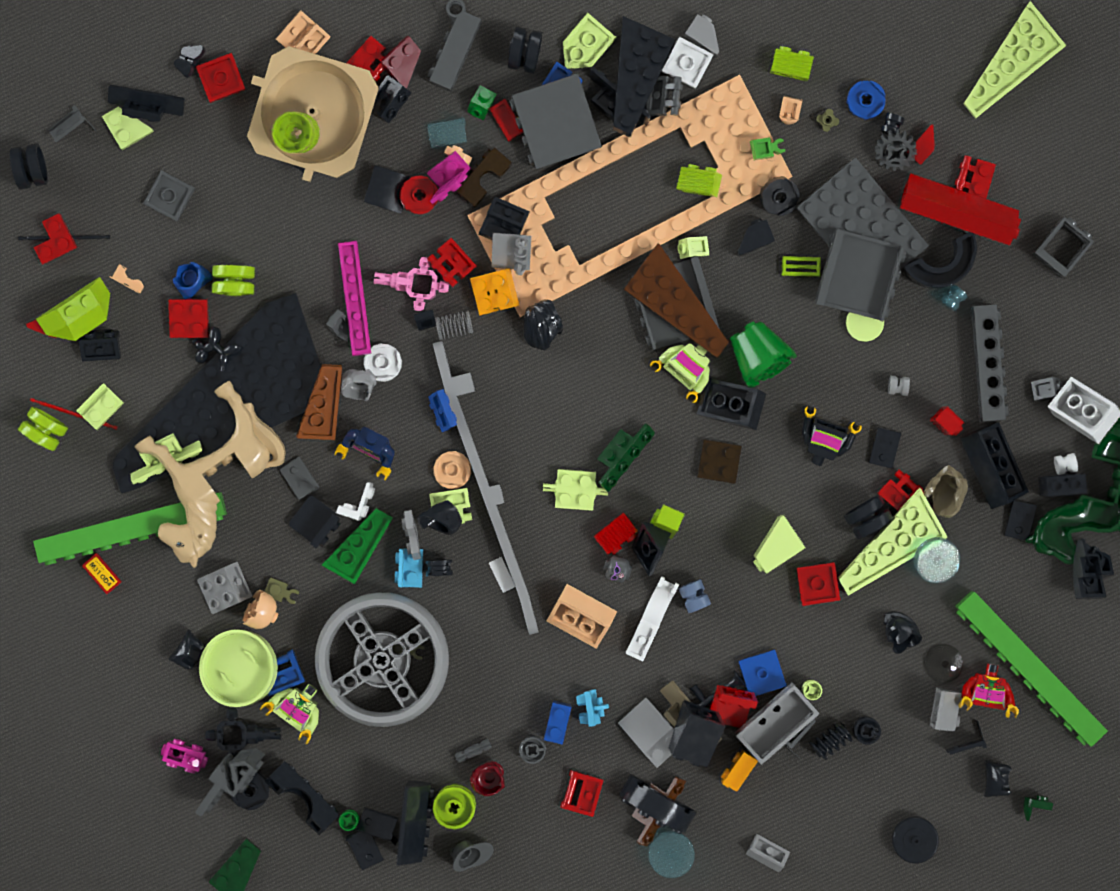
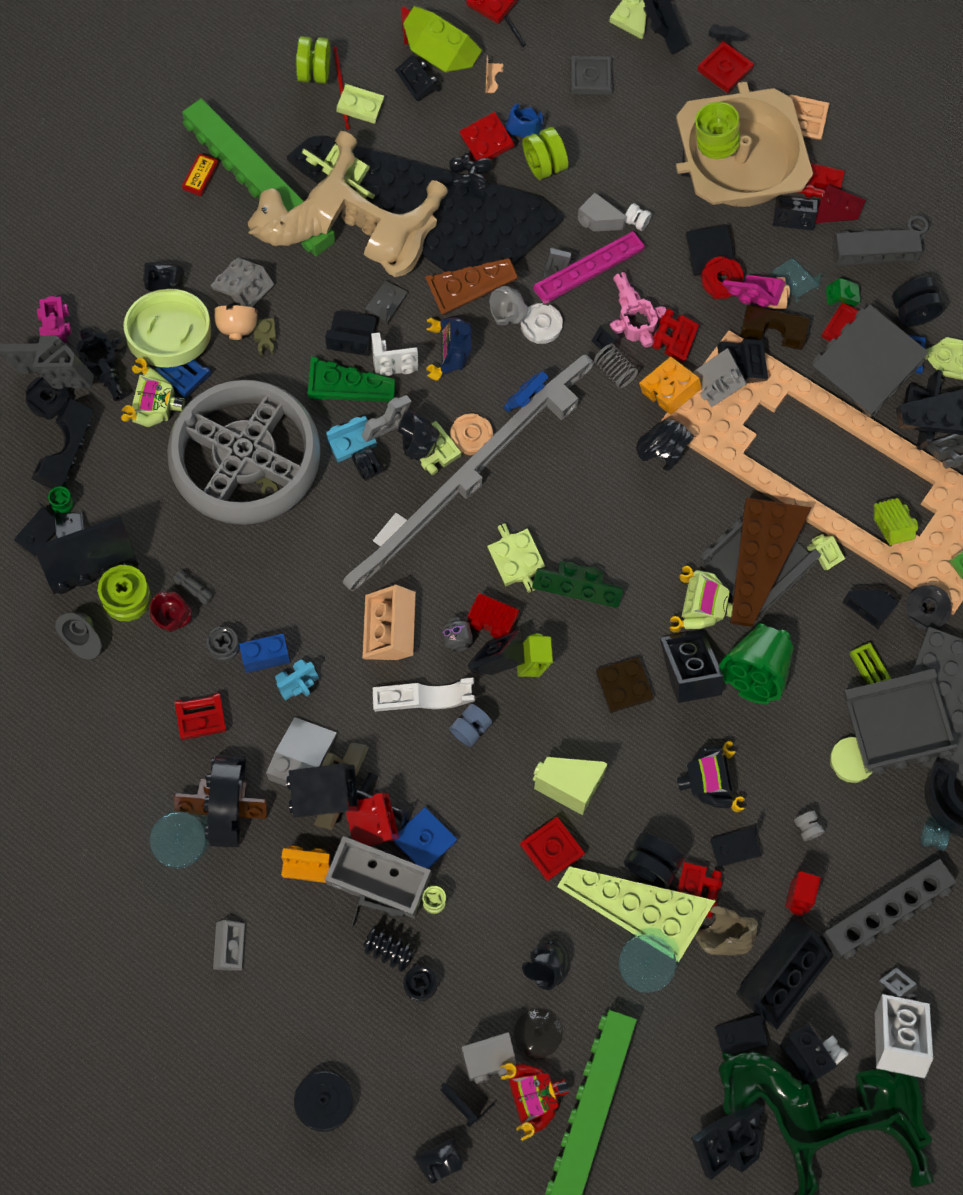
camera: 60 degrees right, 20 degrees down
none -> light grey slope [578,193,627,232]
none -> white wheel [625,203,652,231]

